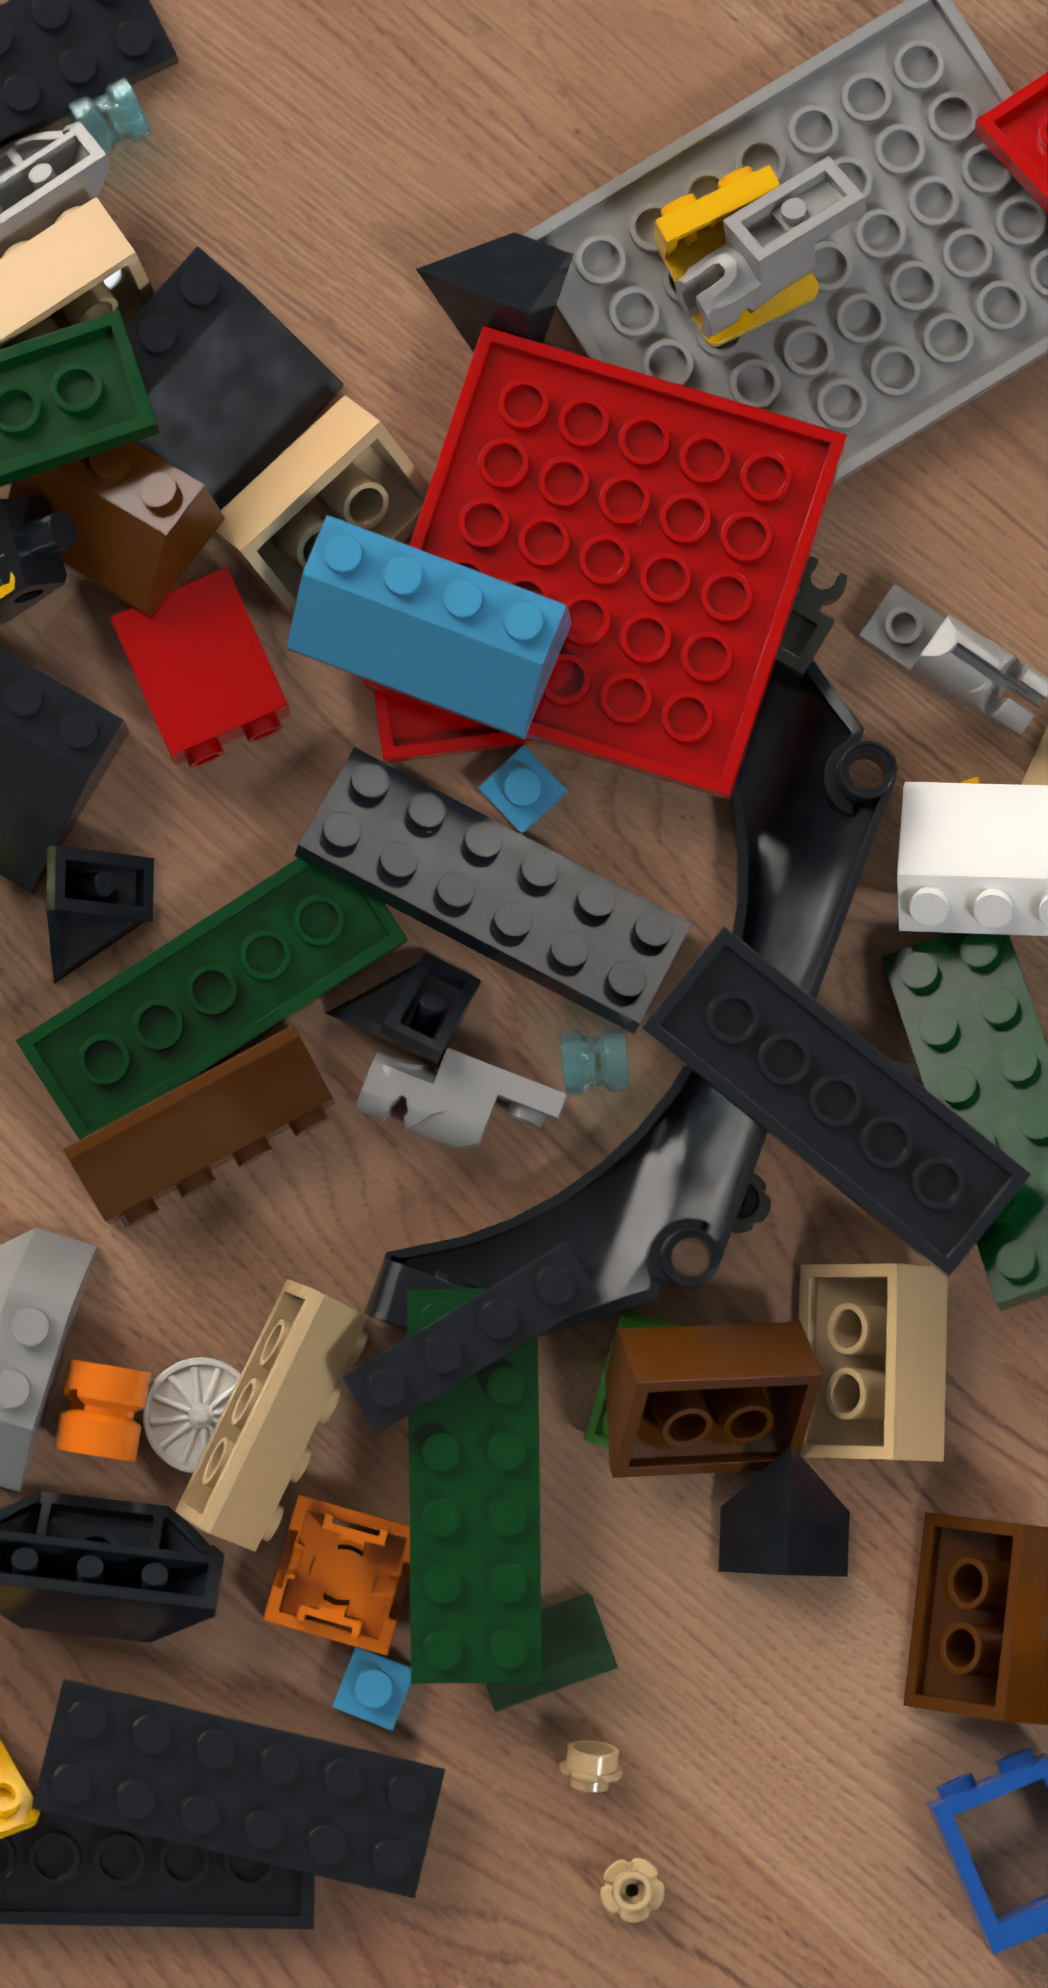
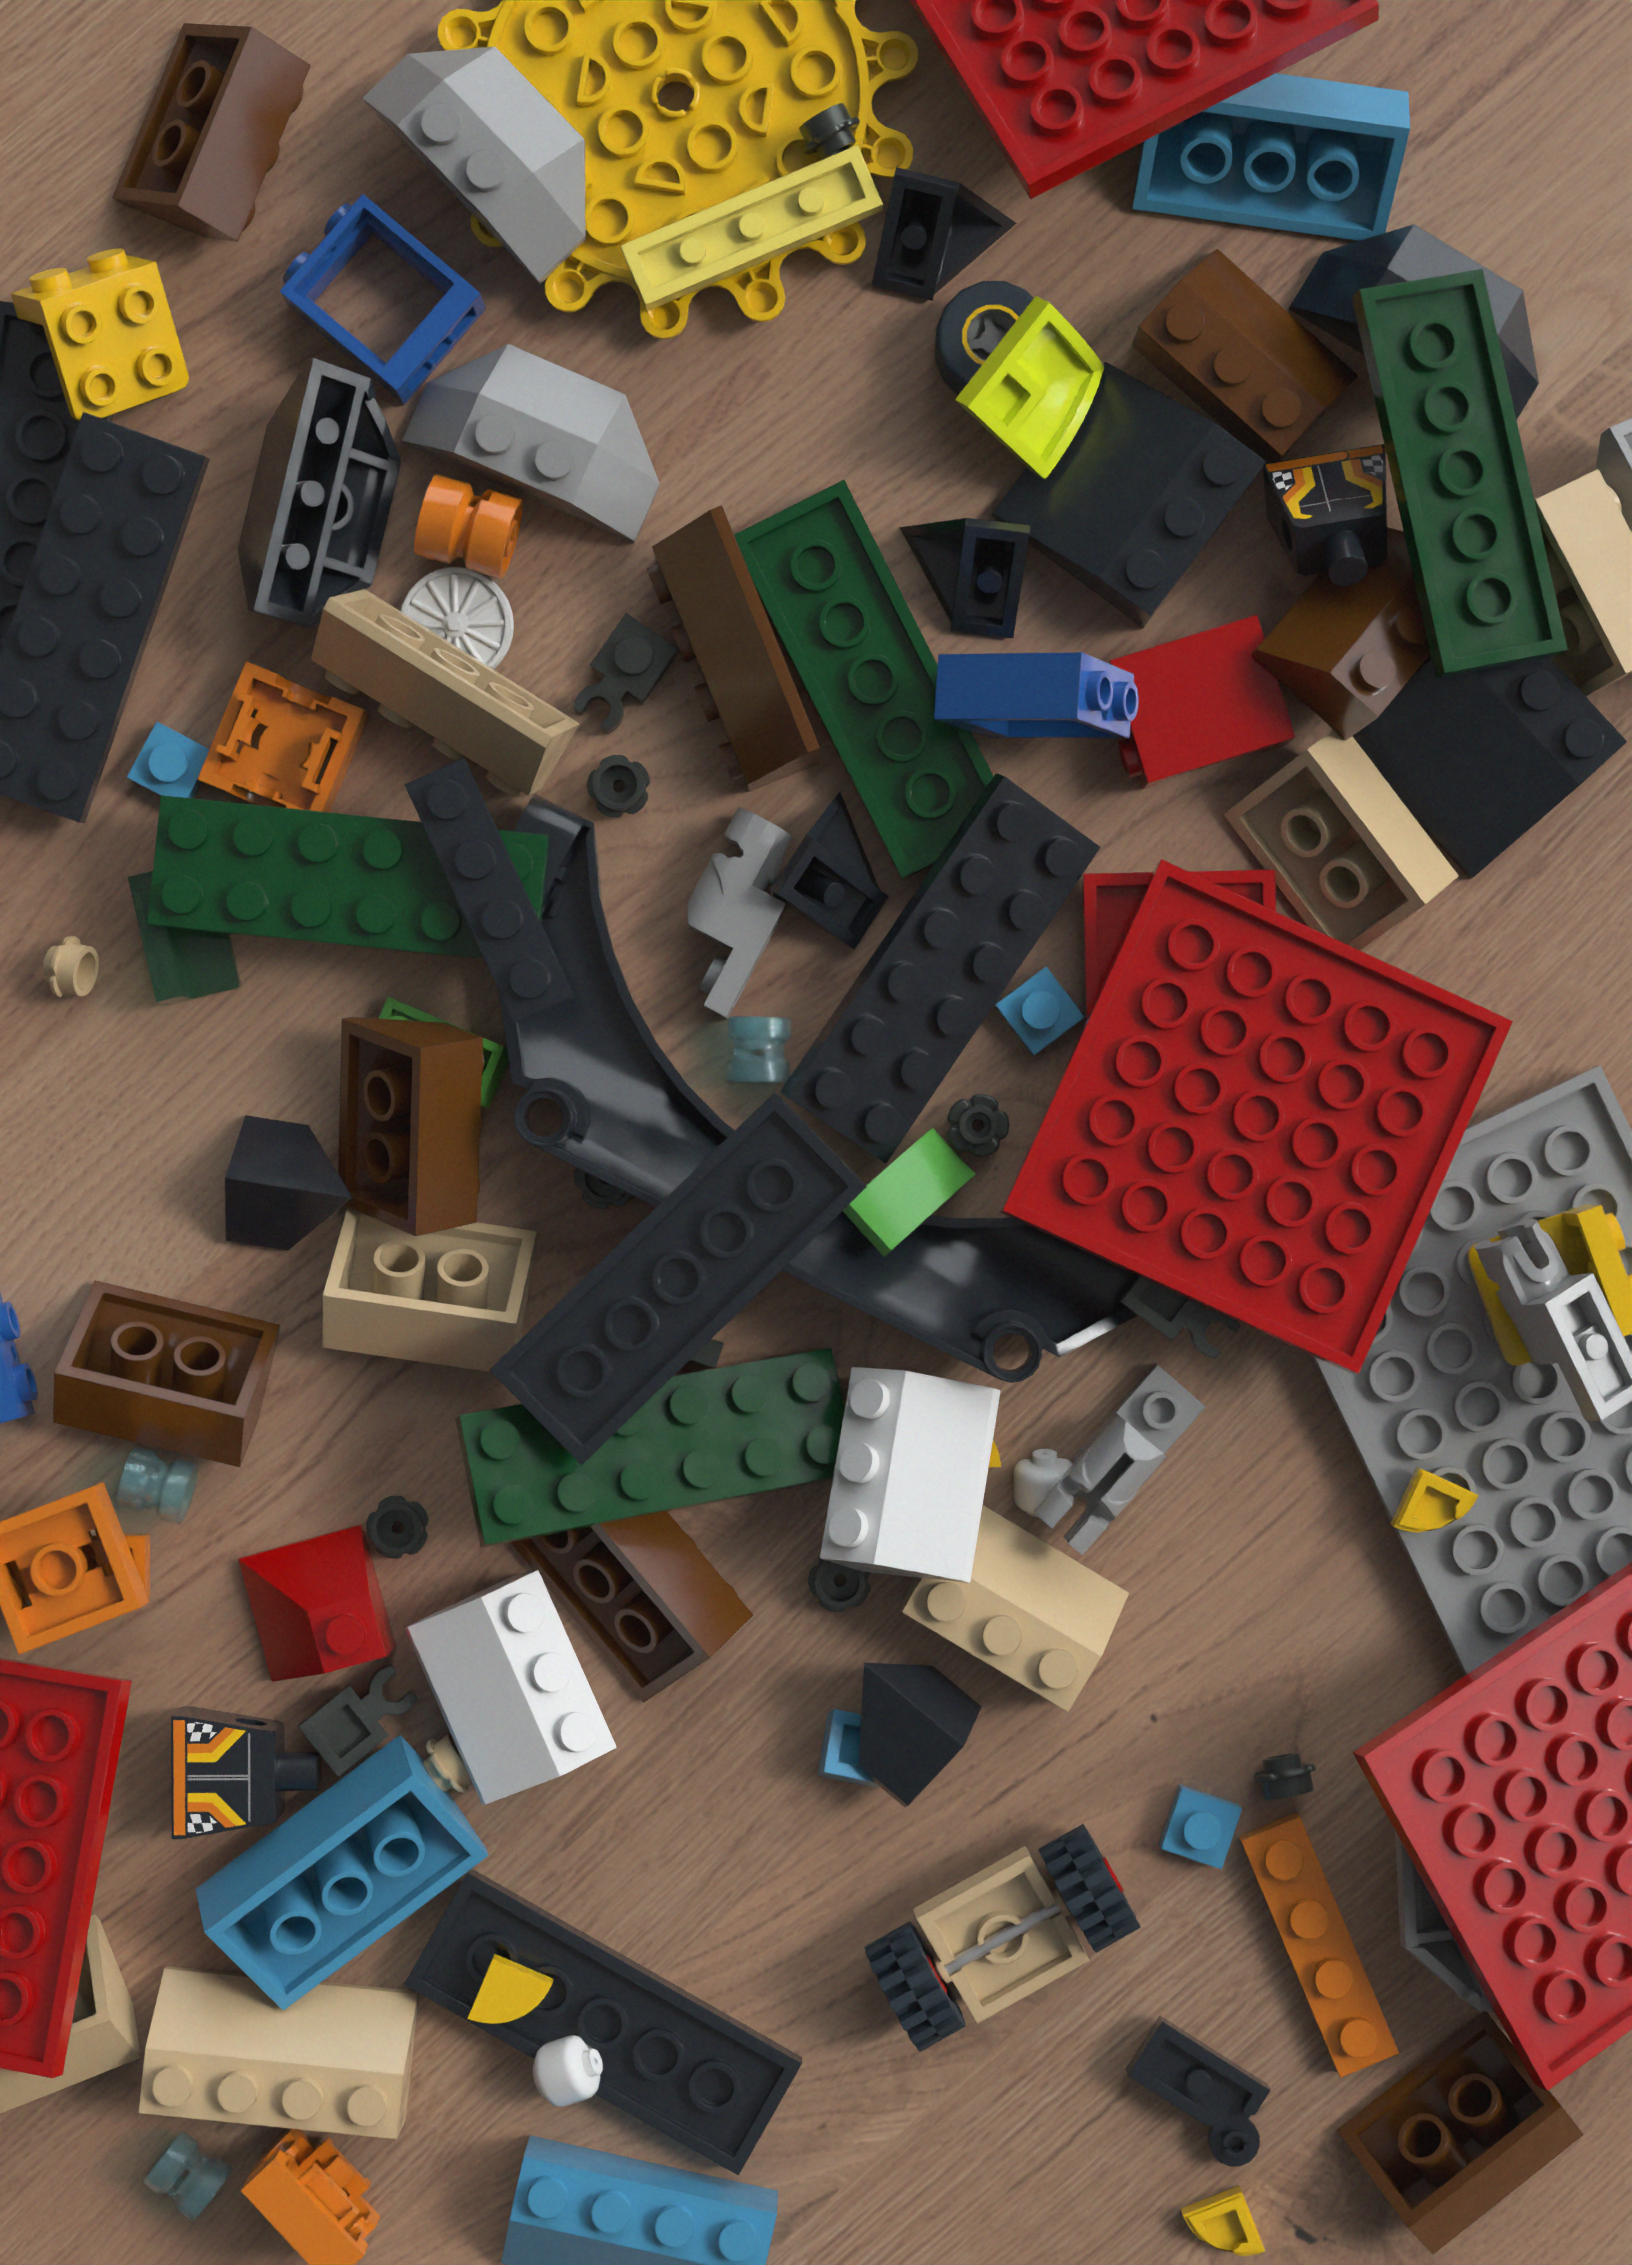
camera: 95 degrees right, 5 degrees up
dark azure slope [286,515,572,740] -> none
black slope [416,232,574,352] -> none
none -> pearl dark grey plate [574,613,679,734]
none -> pearl dark grey plate [587,755,650,818]
none -> bright green slope [843,1128,976,1257]
none -> blue window [934,652,1139,738]
none -> pearl dark grey plate [947,1094,1010,1157]
none -> white piece [1013,1449,1076,1517]
none -> yellow tile [1390,1466,1479,1533]

